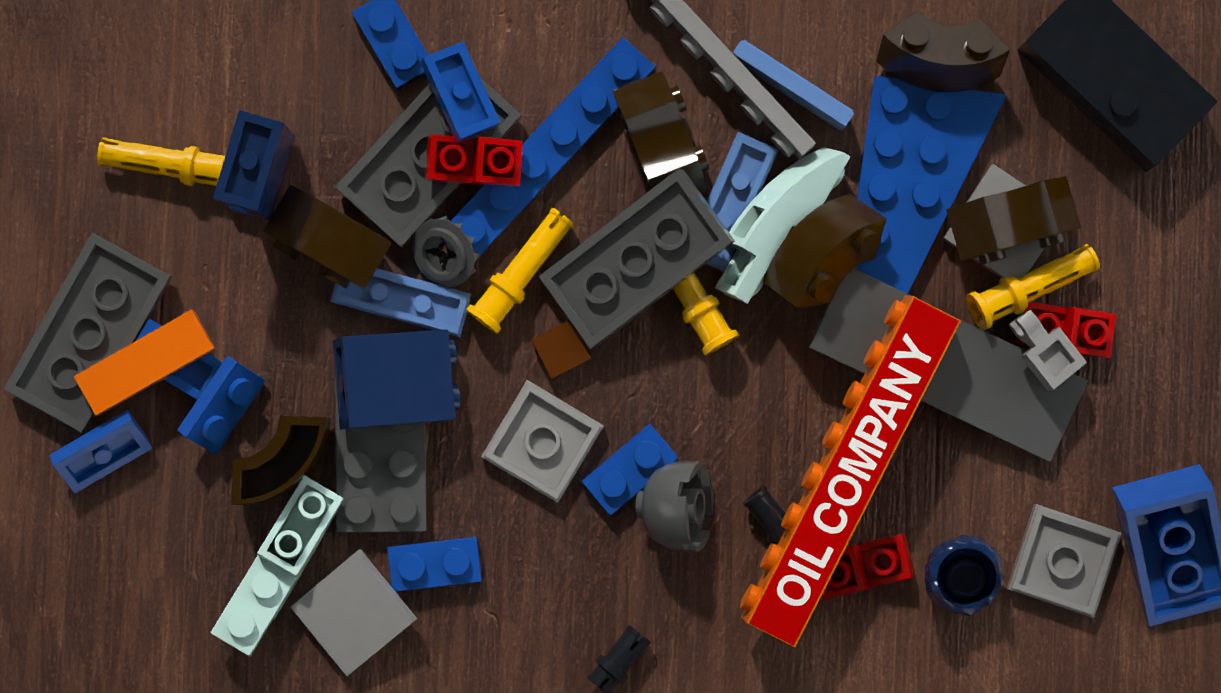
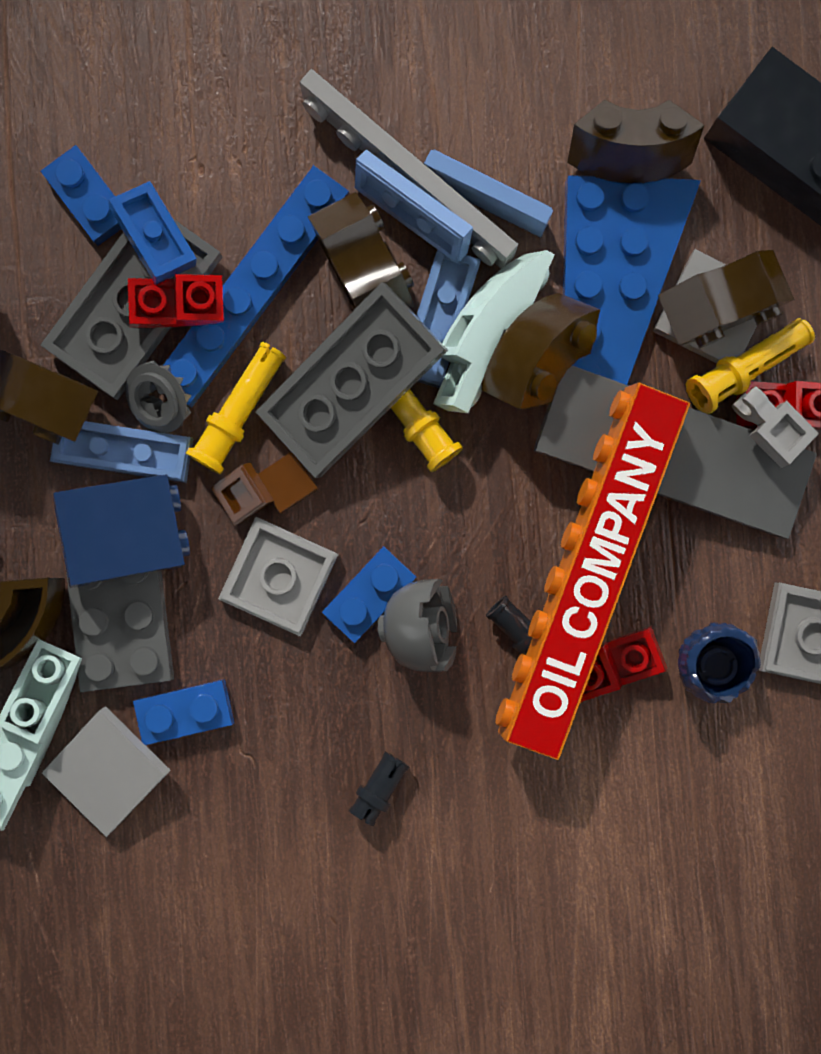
camera: 10 degrees left, 0 degrees up
none -> reddish brown tile [211,463,274,526]
none -> medium blue tile [355,150,473,263]

